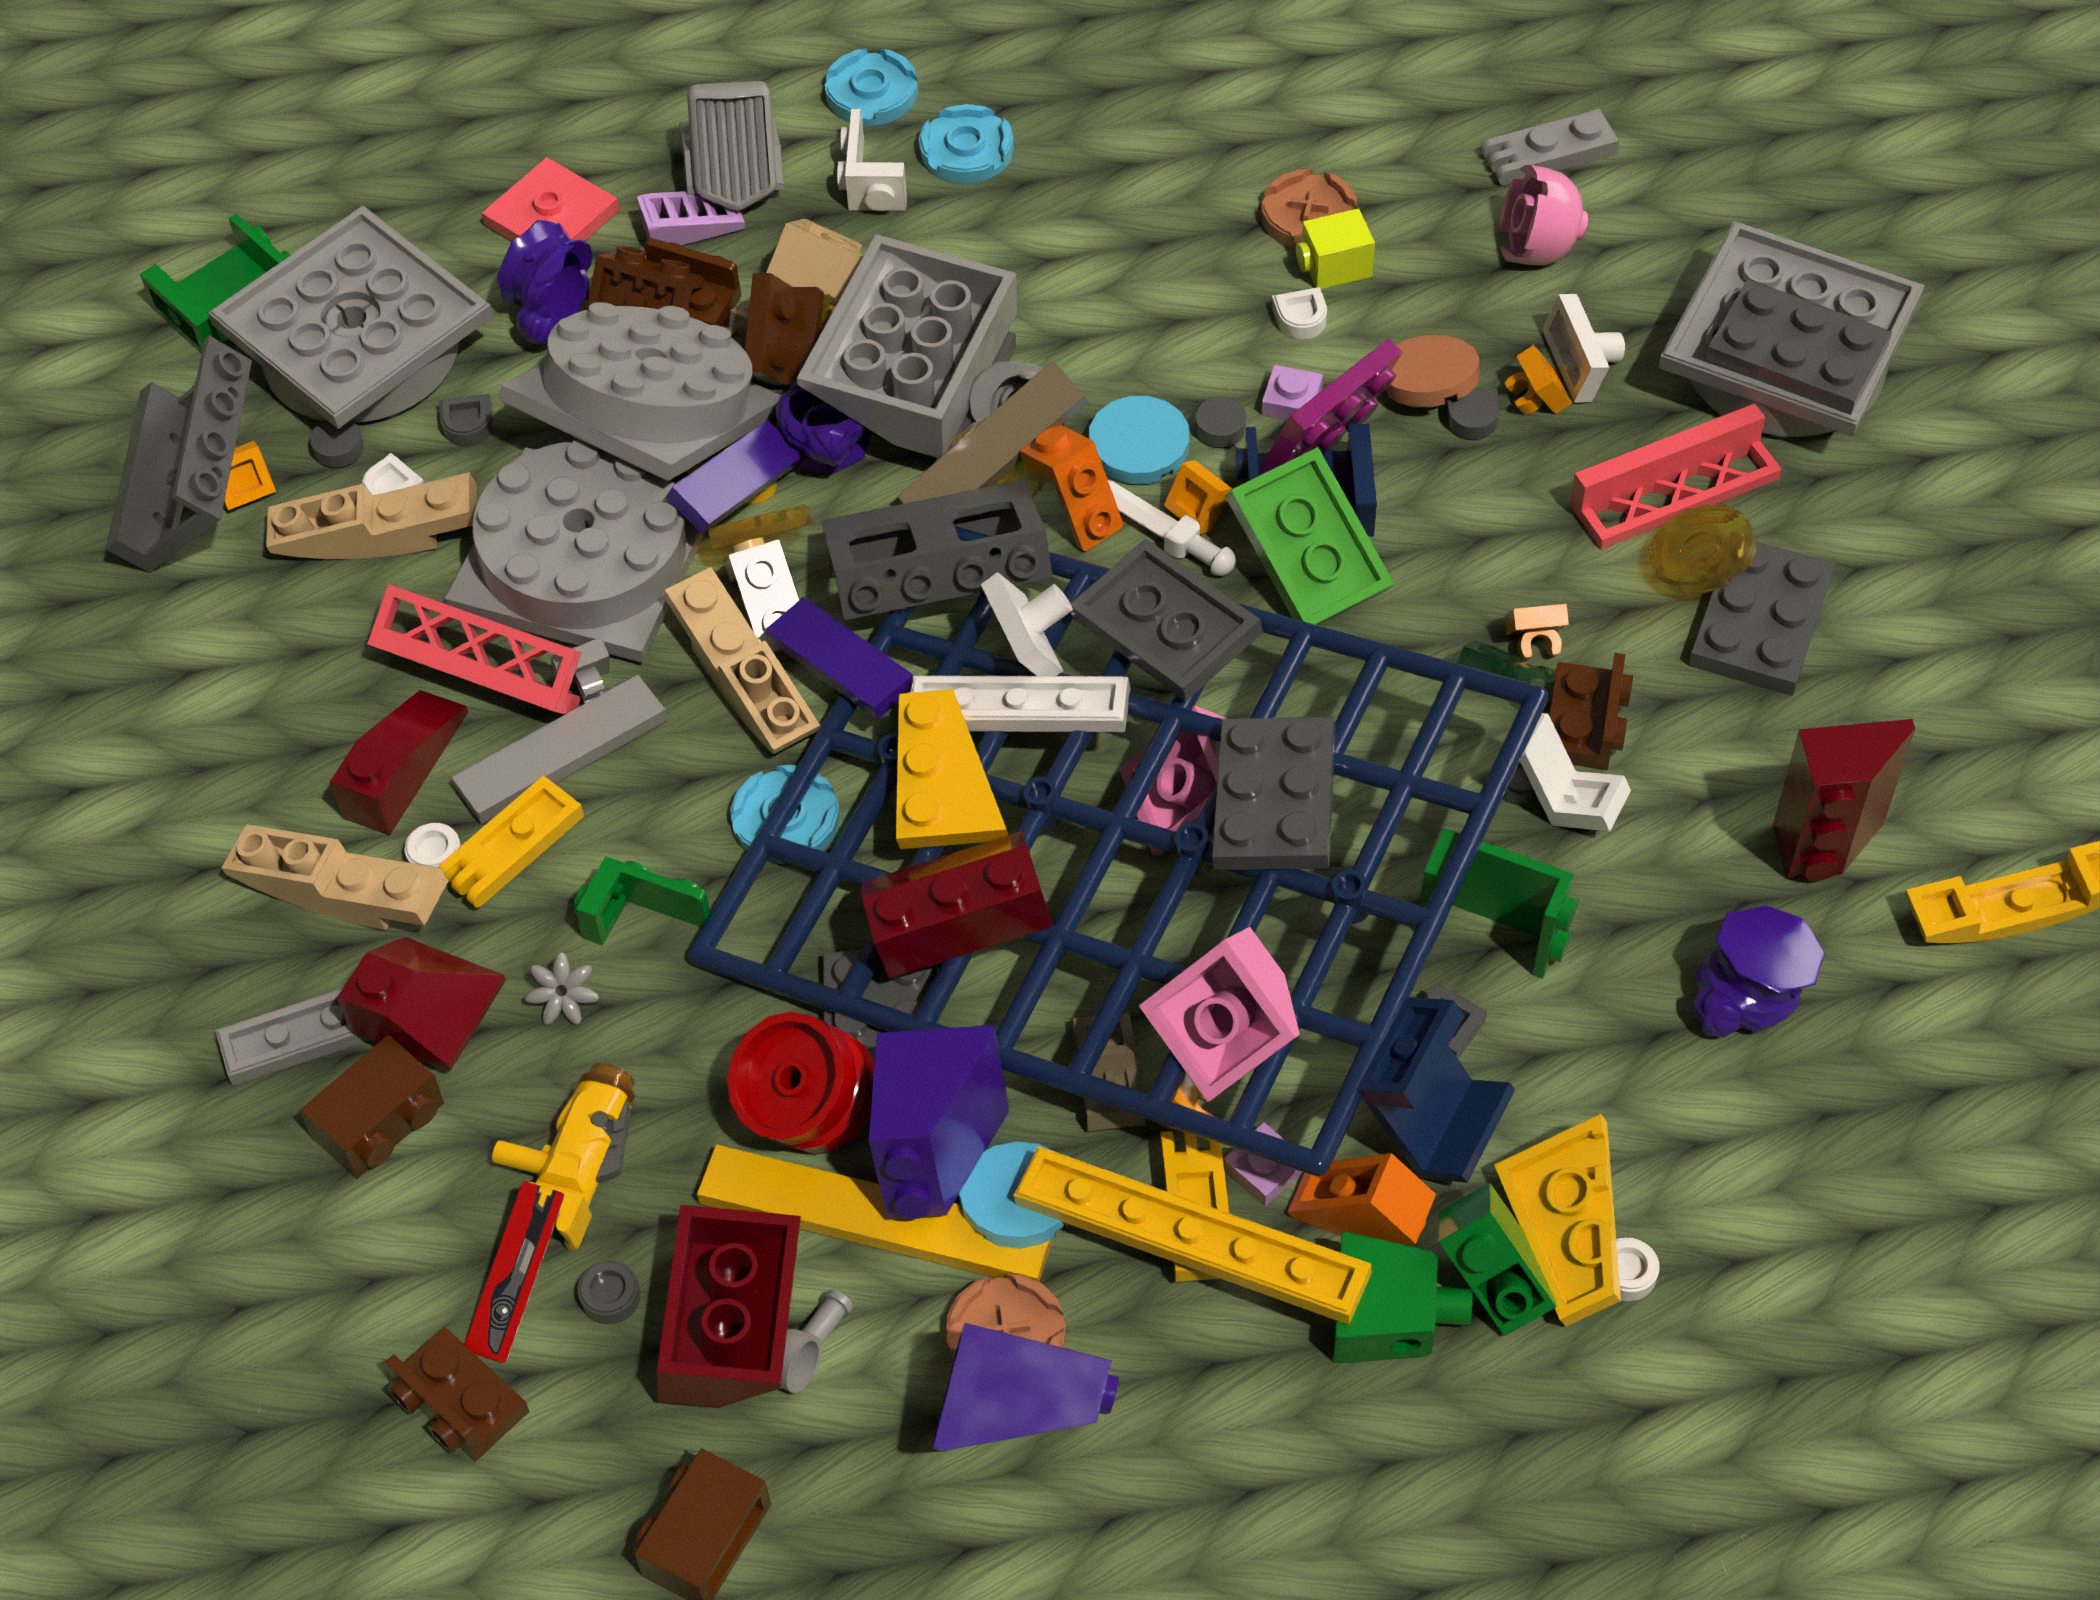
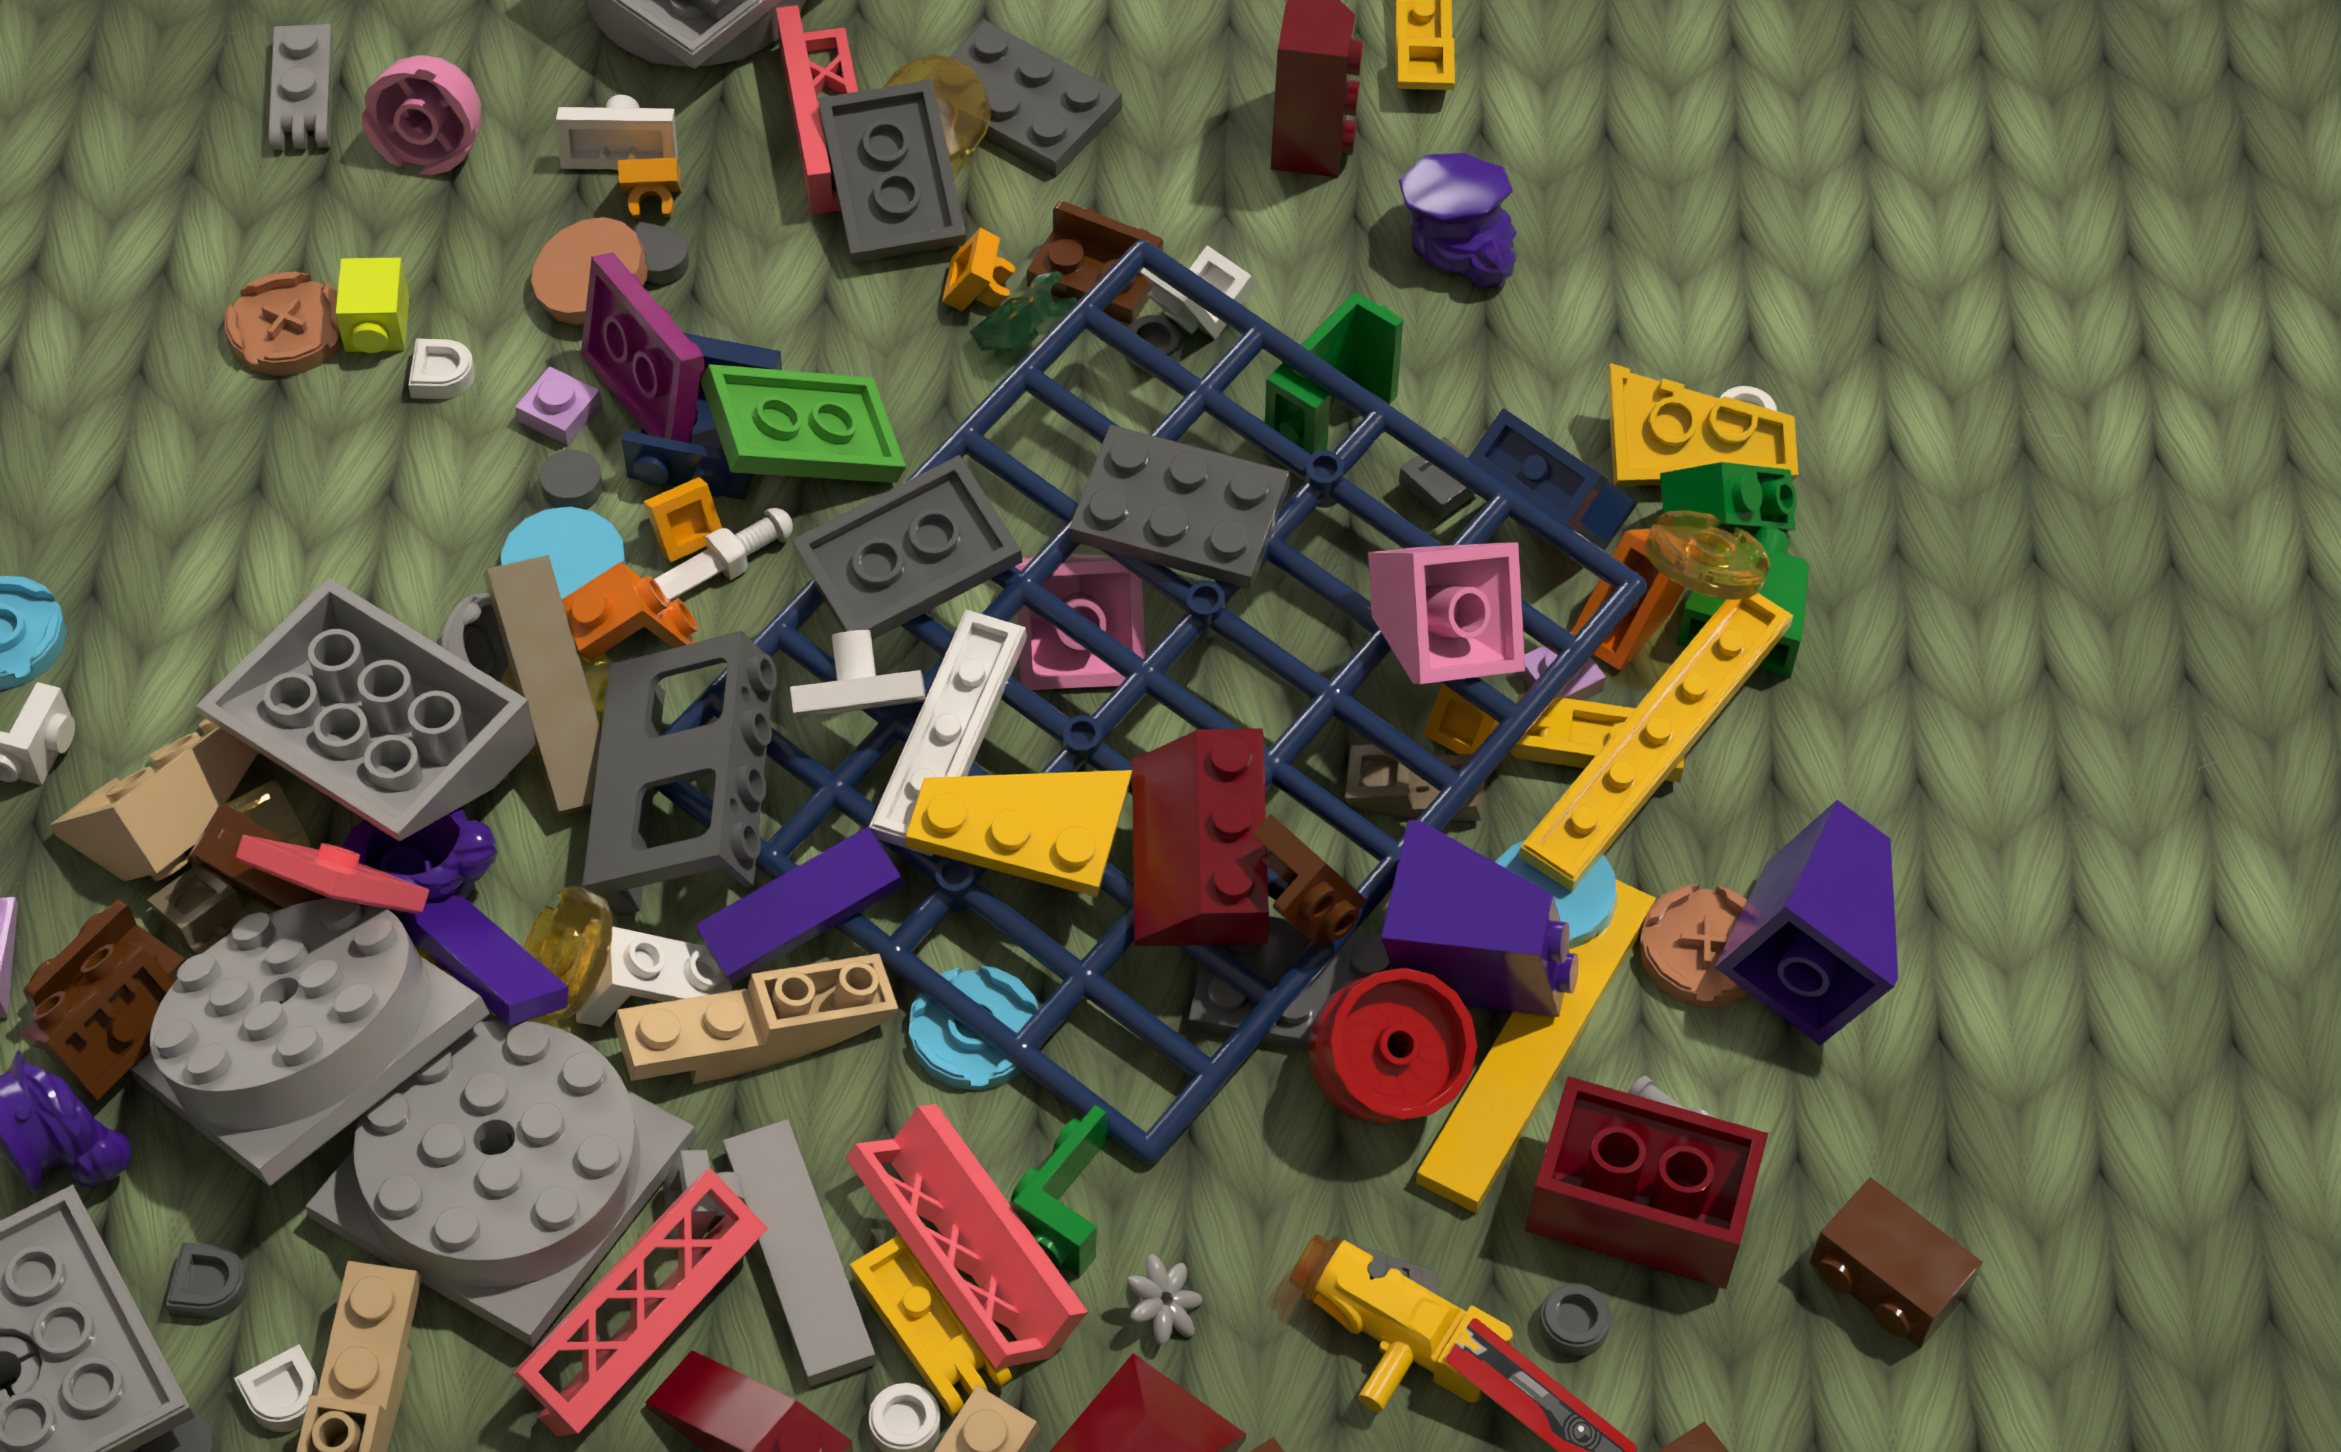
camera: 80 degrees left, 0 degrees up
none -> coral plate [236,835,429,914]
none -> dark grey plate [818,80,966,264]
none -> coral fence [845,1104,1088,1369]
none -> reddish brown bracket [1253,814,1368,949]
none -> clear yellow tile [1644,510,1771,600]

